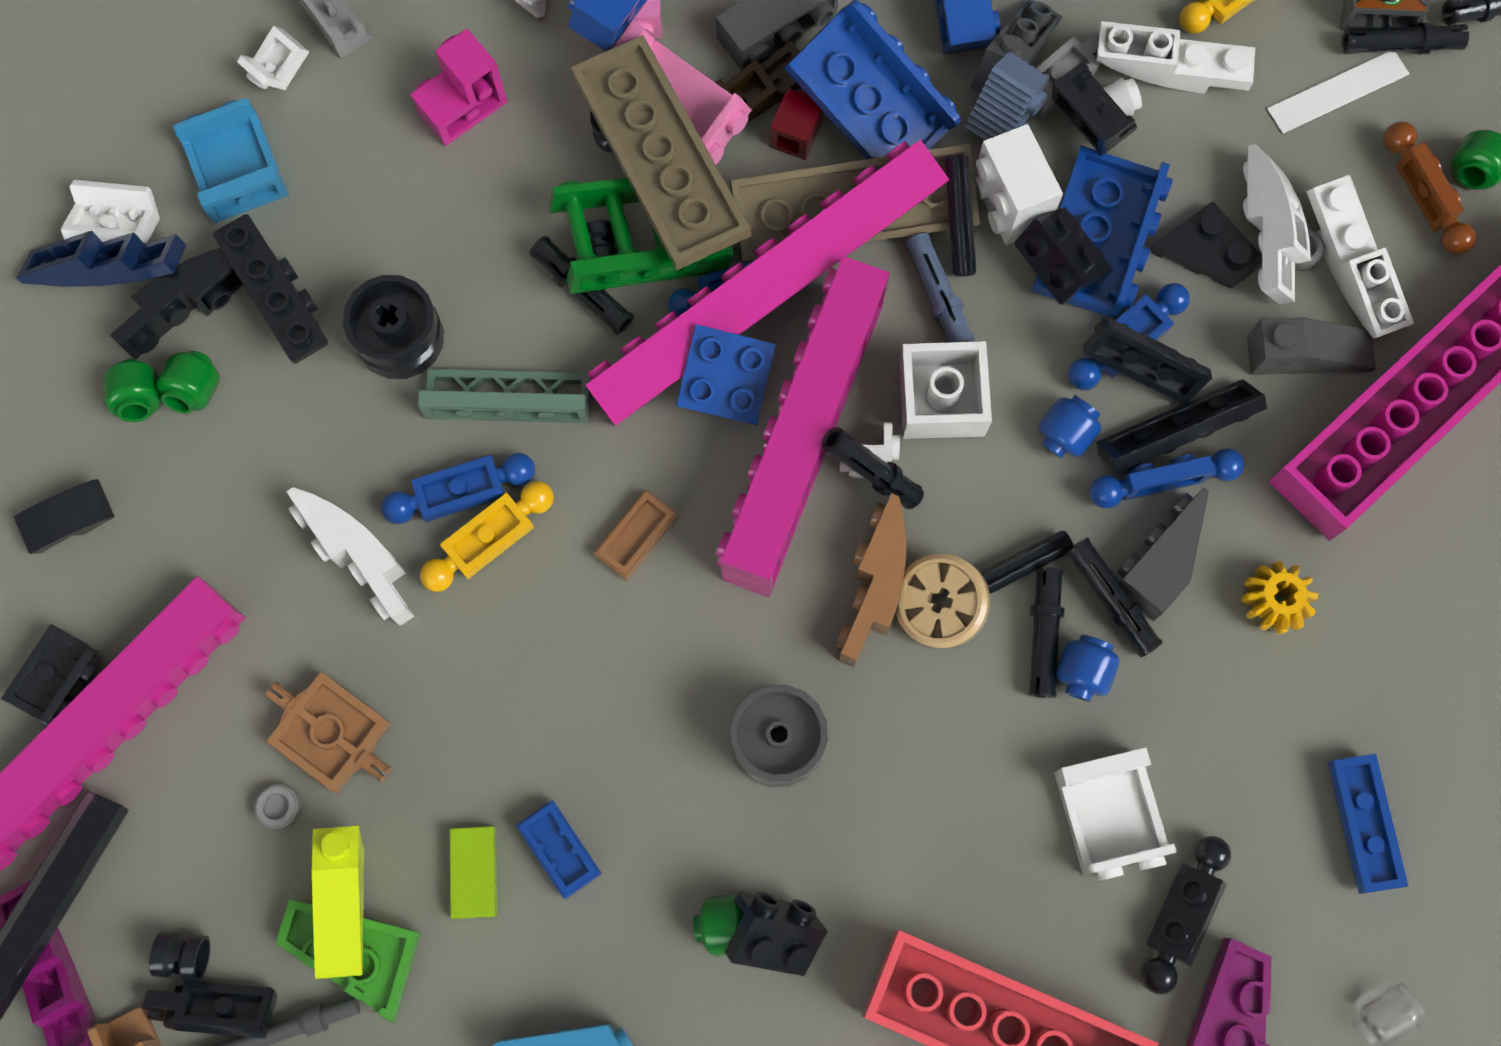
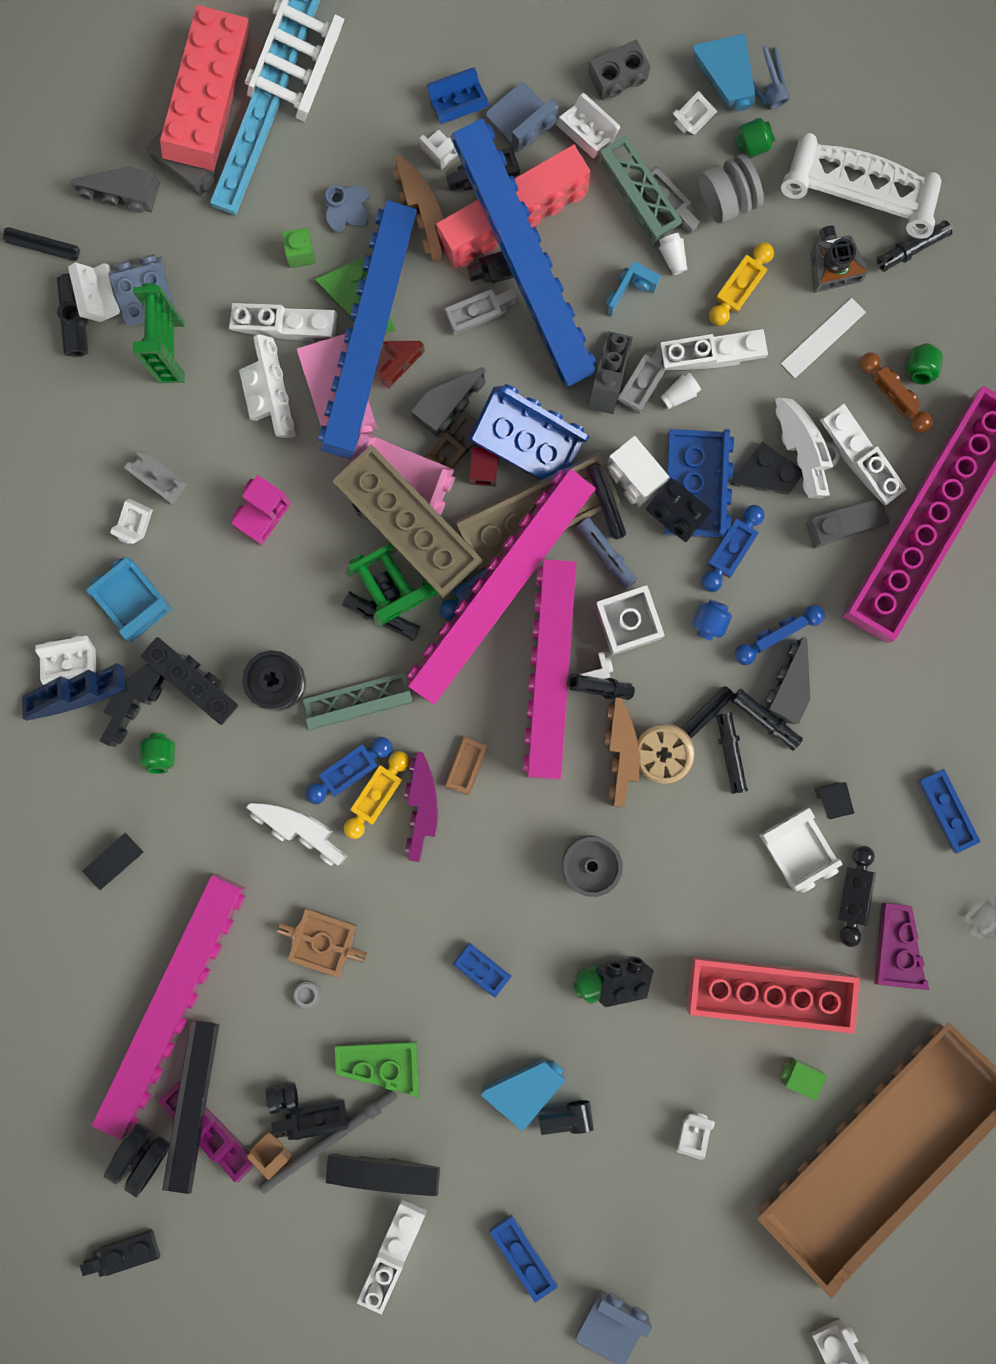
camera: 15 degrees left, 10 degrees up
black bracket [1,624,100,726] -> none
green head [102,359,161,422] -> none
neon yellow slope [312,826,364,979] -> none
lime tile [450,826,498,919] -> none
blue hinge [676,324,776,425] -> none
sand blue brick [964,52,1049,141] -> none
black hinge [1052,62,1138,157] -> none
blue head [1056,635,1120,702] -> none
black plate [1083,314,1212,404] -> none
black plate [1096,379,1267,473] -> none
yellow gear [1241,561,1319,635] -> none
black pin [1342,22,1469,55] -> none
none -> magenta slope [404,752,438,862]
none -> black panel [815,782,854,819]

